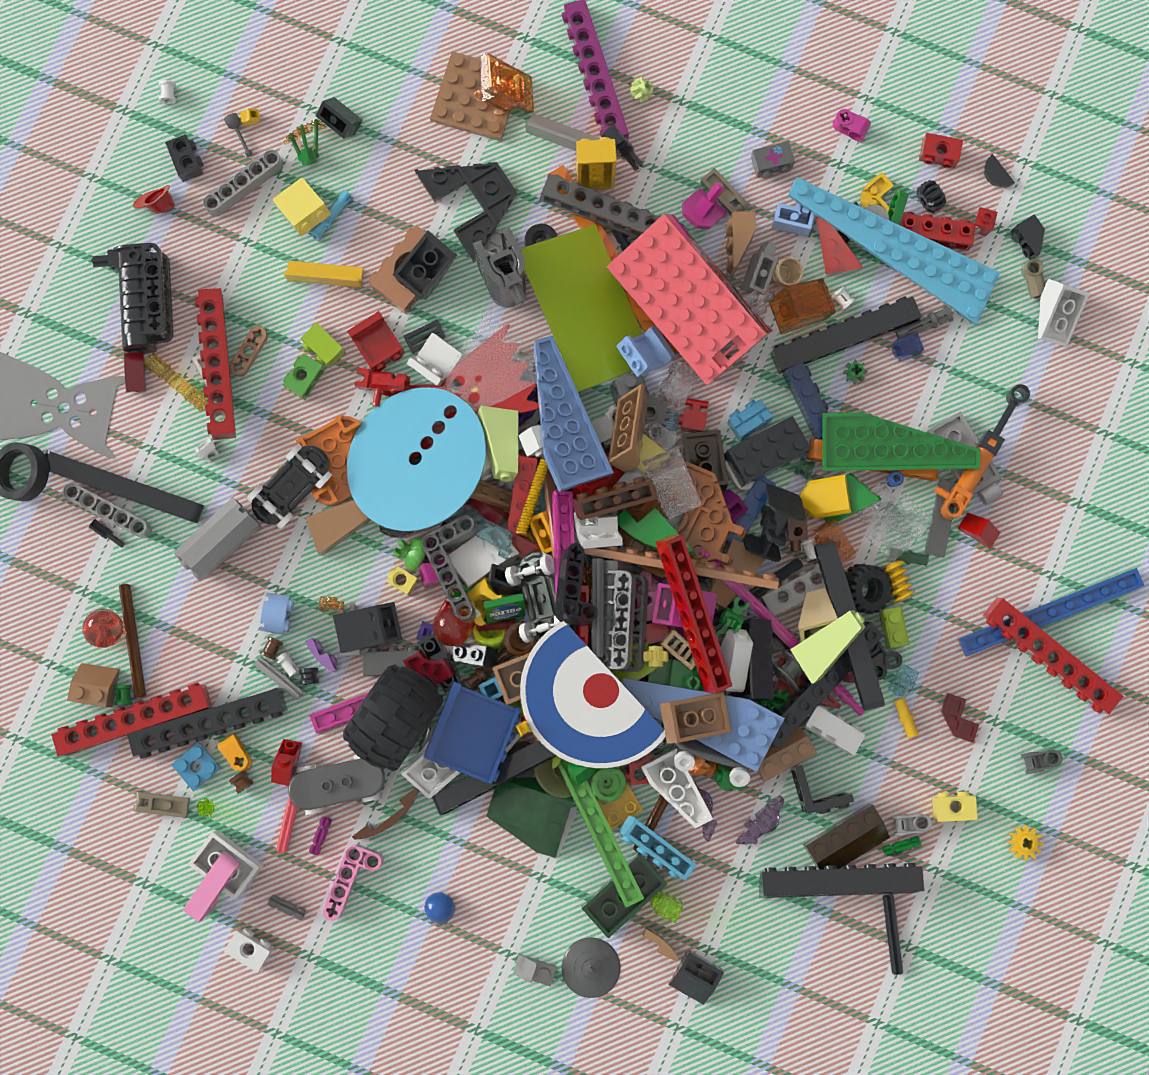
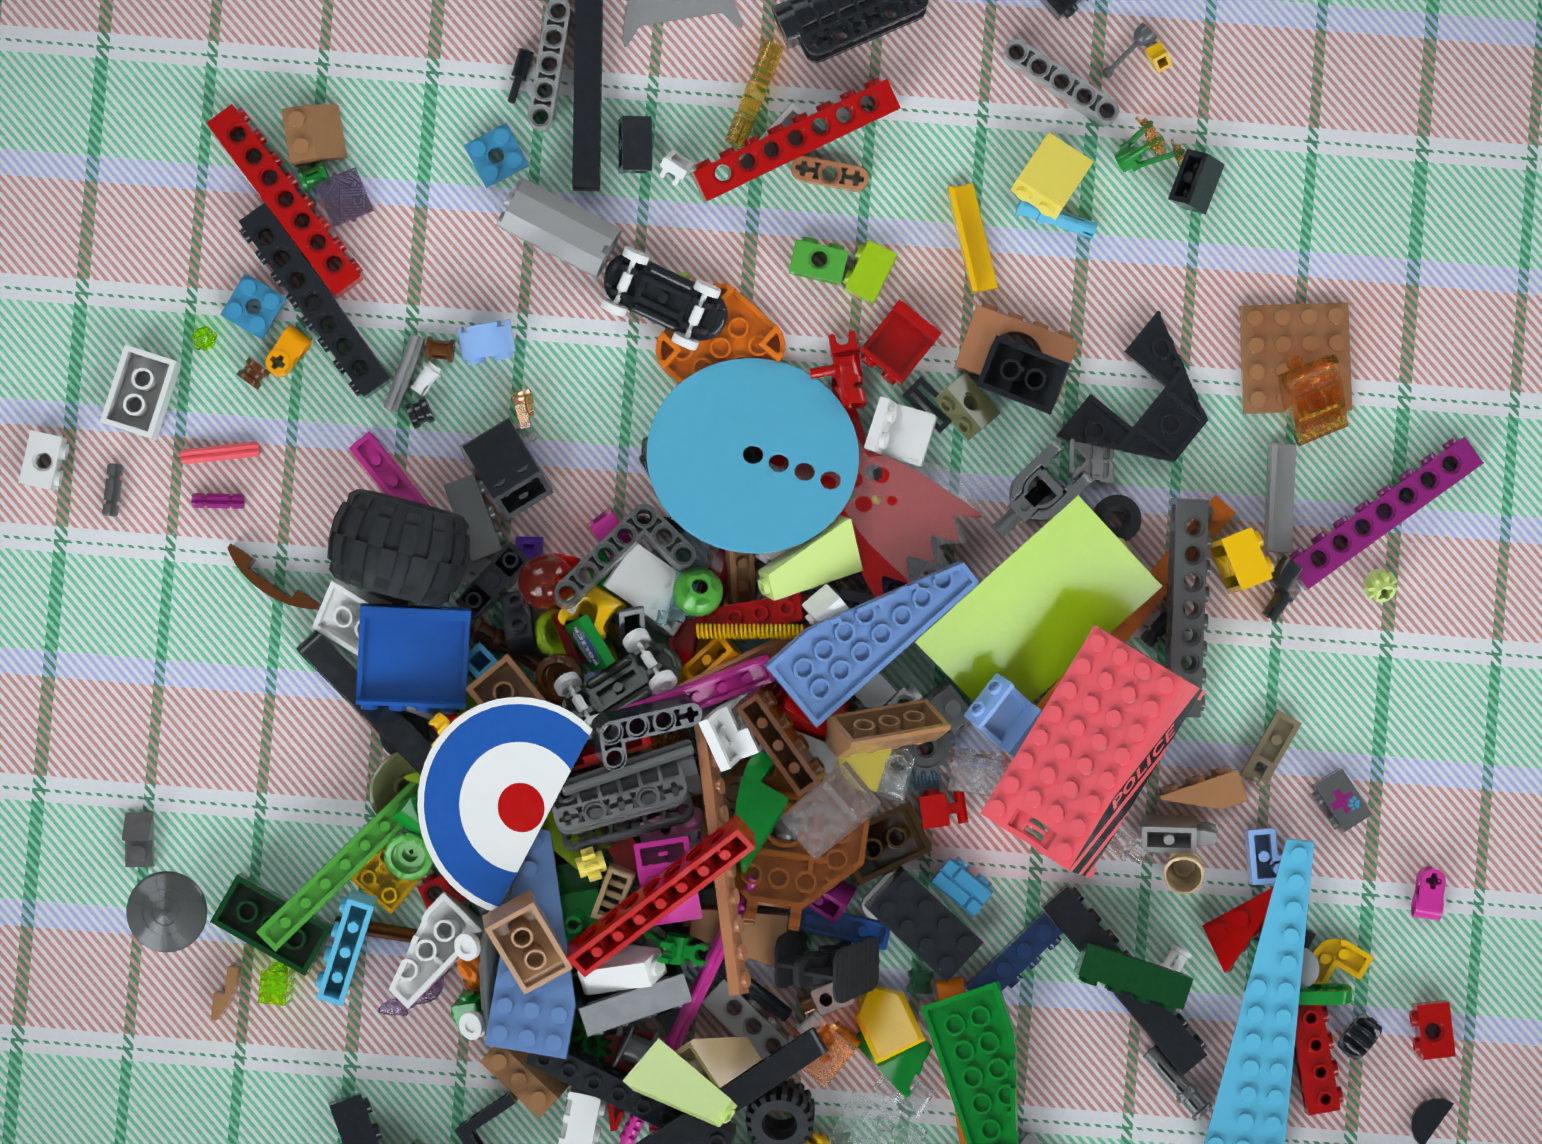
camera: 70 degrees right, 5 degrees up
clear red piece [82,608,123,648] -> none
reddish brown axle [119,584,146,698] -> none
dark red slope [124,352,146,392] -> none
dark tan plate [133,791,190,818] -> none
bright pink beam [183,851,241,922] -> none
red slope [271,739,302,786] -> none
dark grey piece [288,755,385,815] -> none
medium nougat slope [305,500,371,555] -> none
medium lavender slope [305,638,339,672] -> none
bright pink beam [323,844,384,921] -> none
light yellow brick [387,566,419,596] -> none
bright green hair [393,537,426,572] -> none
dark red tile [403,650,456,685] -> none
blue hair [424,892,456,924] -> none
dark green wedge [487,777,573,858] -> none
black slope [668,949,724,1005] -> none
dark pink piece [682,182,727,230] -> none
clear purple animal [736,795,784,845] -> none
clear orange slope [768,278,836,335] -> none
green gear [843,359,868,385] -> none
blue pin [886,471,904,487] -> none
clear blue brick [892,332,924,362] -> none
red bracket [975,207,998,236] -> none
none -> clear purple piece [315,167,374,227]
none -> dark azure piece [464,123,529,189]
none -> black hinge [618,116,652,174]
none -> bright green piece [673,567,723,617]
none -> olive brick [934,372,1000,440]
none -> dark green brick [1074,940,1193,1013]

